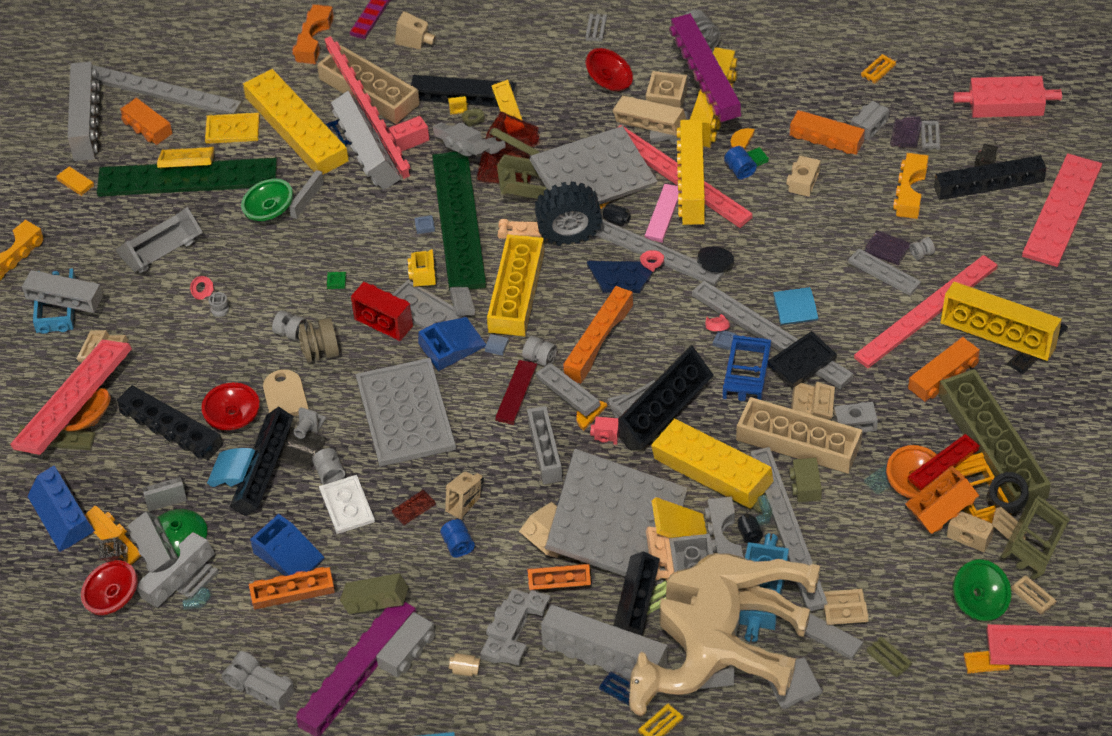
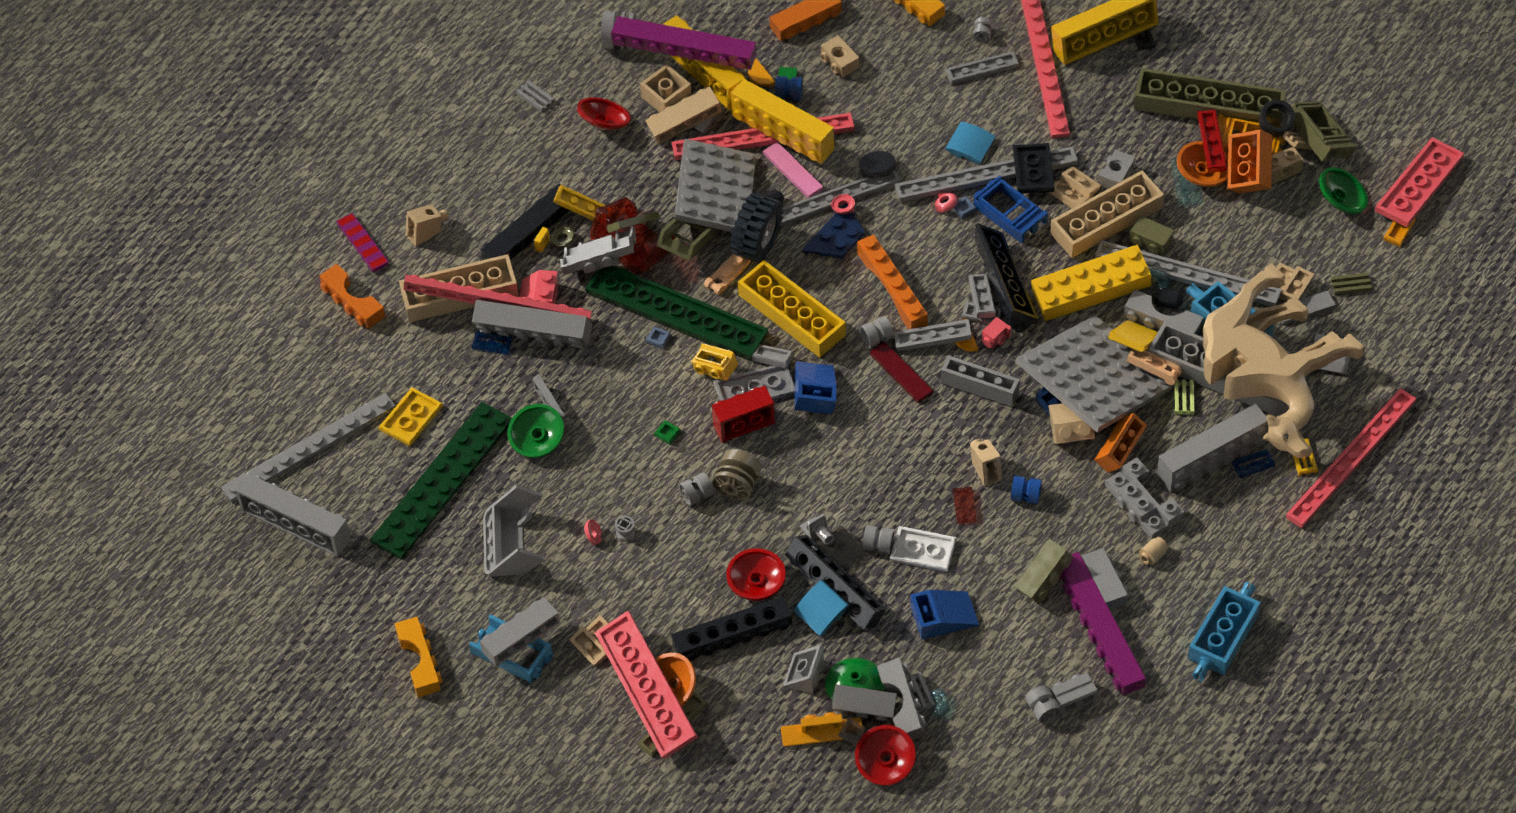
camera: 55 degrees left, 5 degrees up
blue slope [27,465,95,552] -> none
light orange tile [56,166,94,196] -> none
orange brick [120,98,172,145] -> none
yellow tile [157,147,215,168] -> none
yellow brick [243,69,349,175] -> none
orange brick [249,567,335,610] -> none
tan tile [263,370,309,416] -> none
light grey plate [356,358,456,467] -> none
sand blue tile [485,334,509,356] -> none
black brick [613,551,660,636] -> none
clear purple plate [865,230,910,265] -> none
orange brick [908,337,980,402] -> none
tan tile [1011,575,1056,615] -> none

